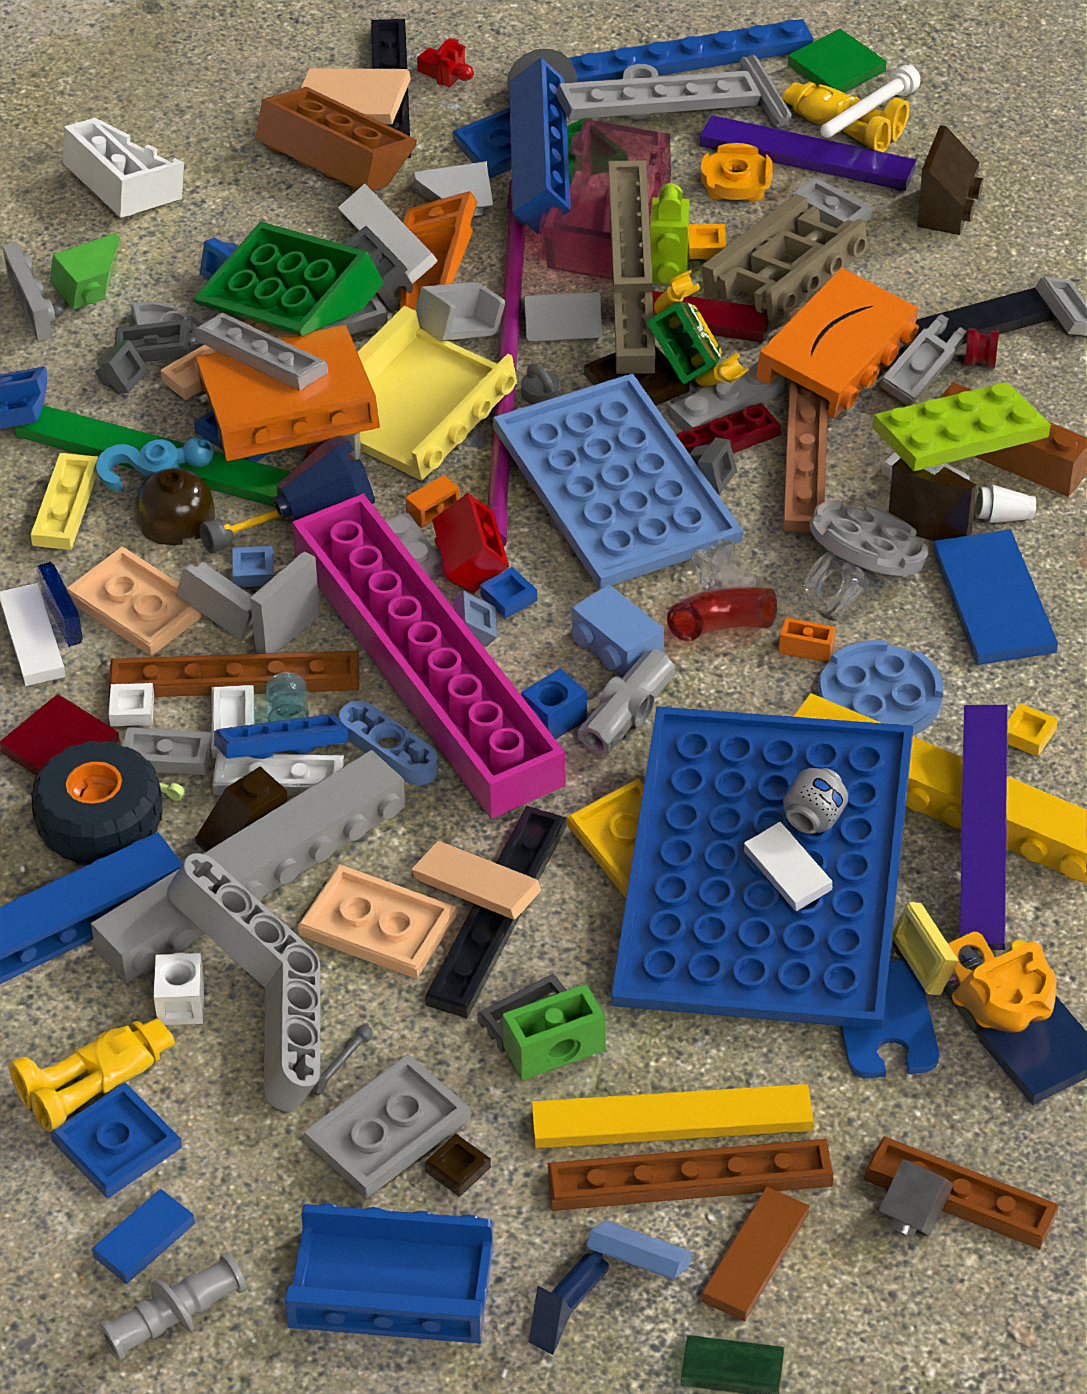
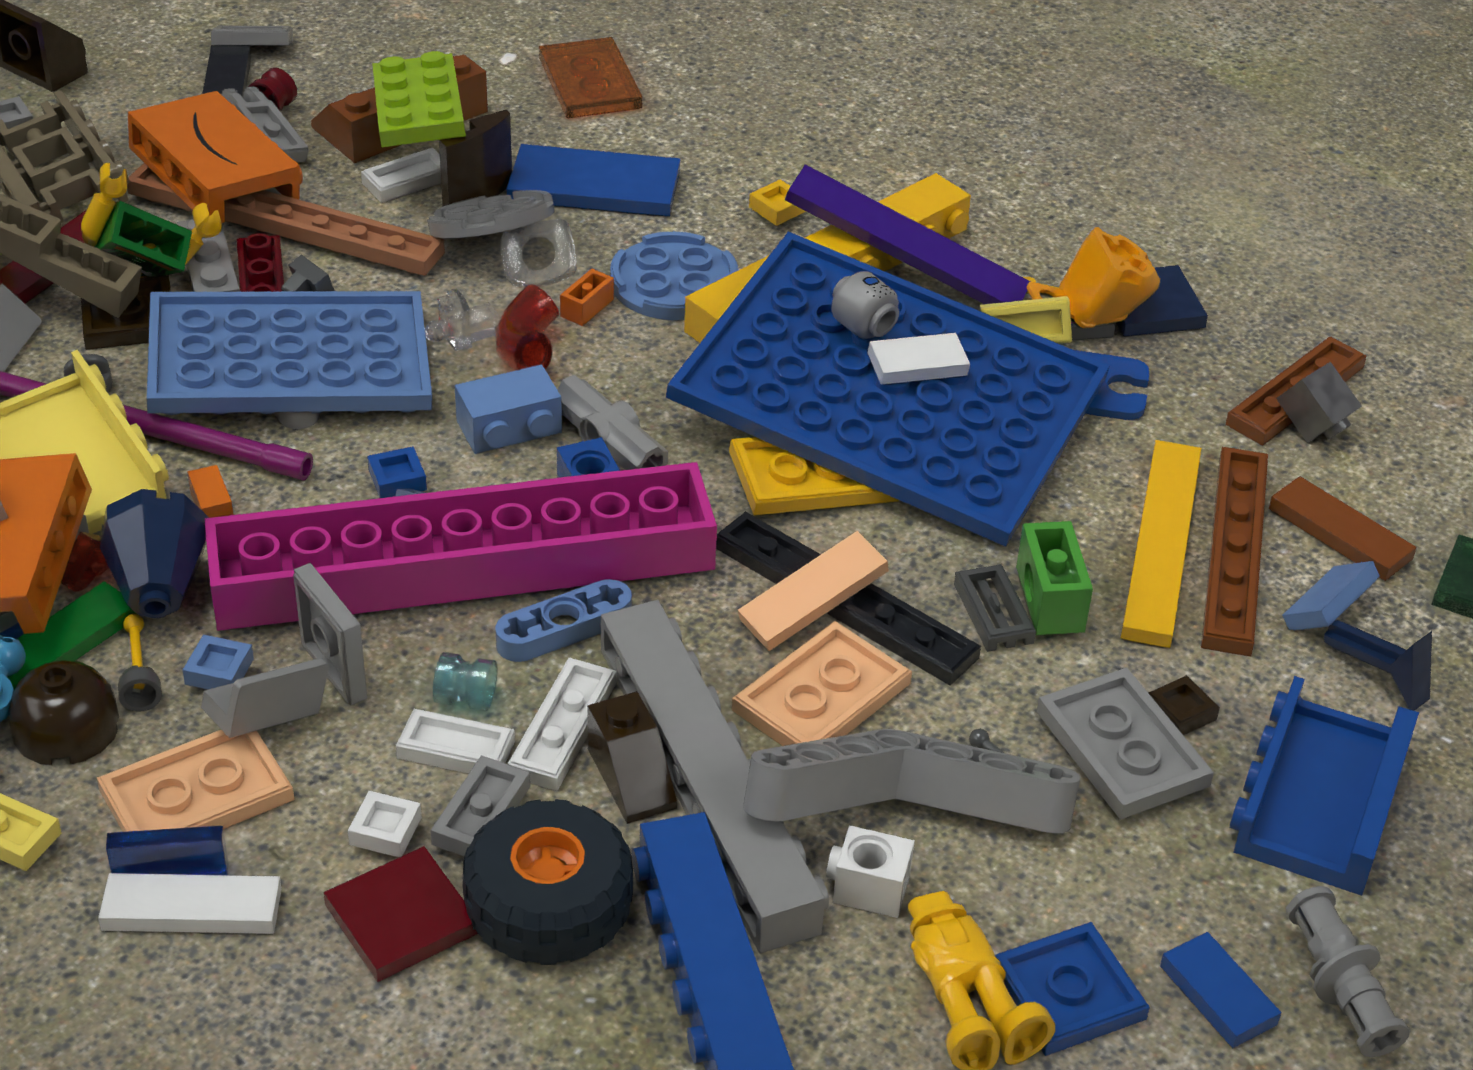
camera: 75 degrees left, 5 degrees down
dark orange tile [109,650,359,697] -> none
blue plate [214,714,348,759] -> none
red brick [432,493,509,593] -> none

